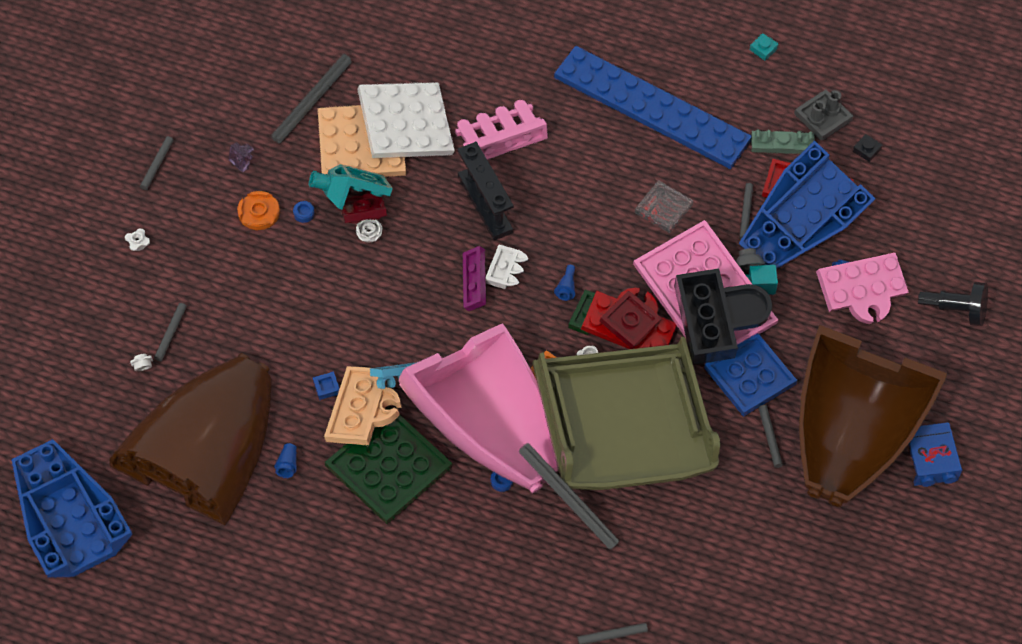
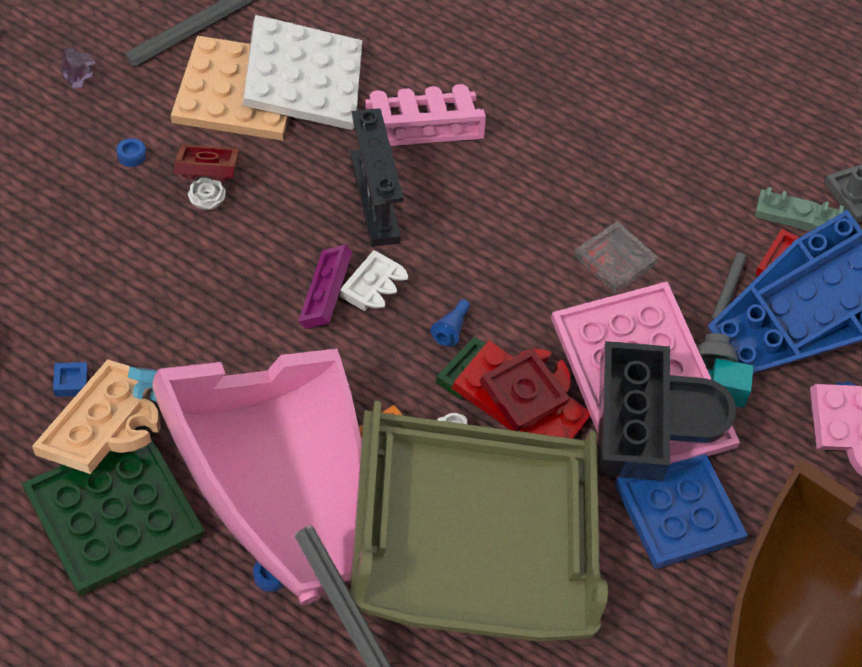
camera: 10 degrees right, 5 degrees down
orange tile [237,191,280,230] -> none
teal plate [309,164,393,209] -> none
blue plate [554,46,752,169] -> none
teal plate [750,33,778,61] -> none
dark grey bar [758,405,783,468] -> none

